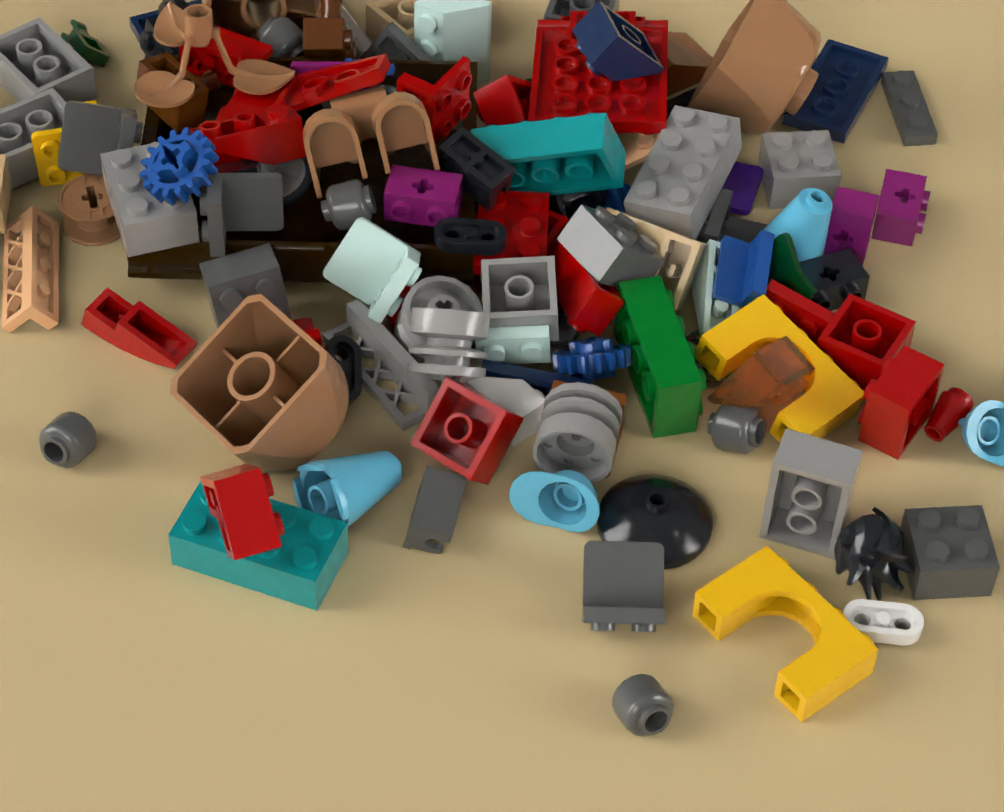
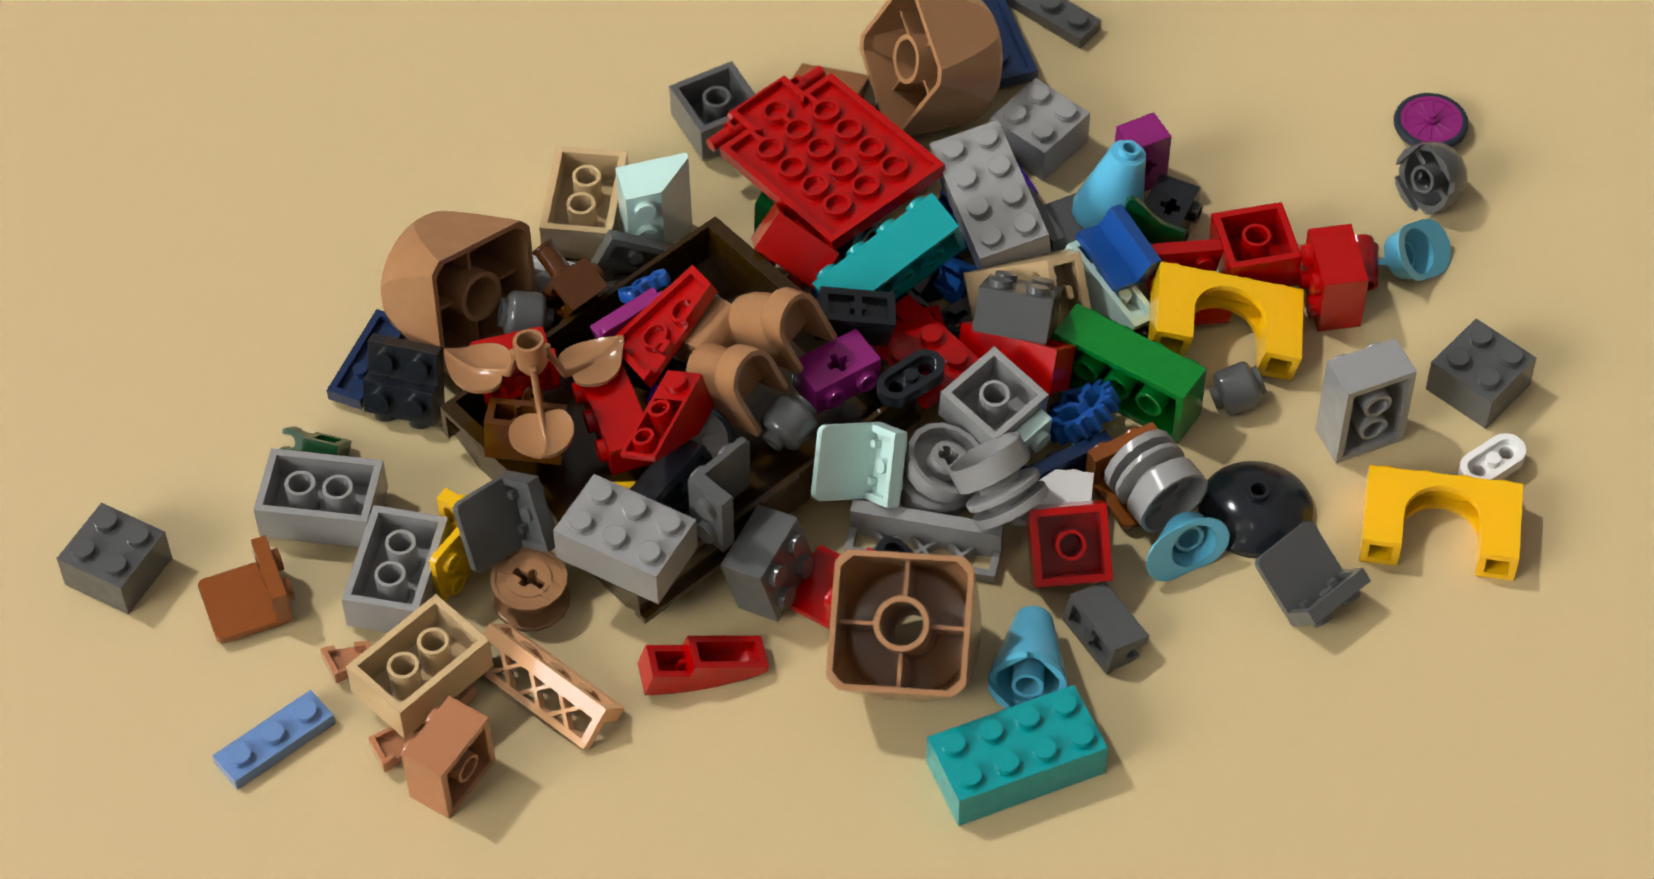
camera: 40 degrees left, 5 degrees up
dark grey head [39,411,97,468] -> none
blue gear [139,127,219,206] -> none
red brick [200,464,285,560] -> none
red bracket [397,56,472,145] -> none
dark blue slope [572,1,664,81] -> none
dark grey head [612,674,674,737] -> none
clear orange slope [707,336,815,409] -> none
black hair [834,507,915,600] -> none
magenta brick [871,169,931,247] -> none

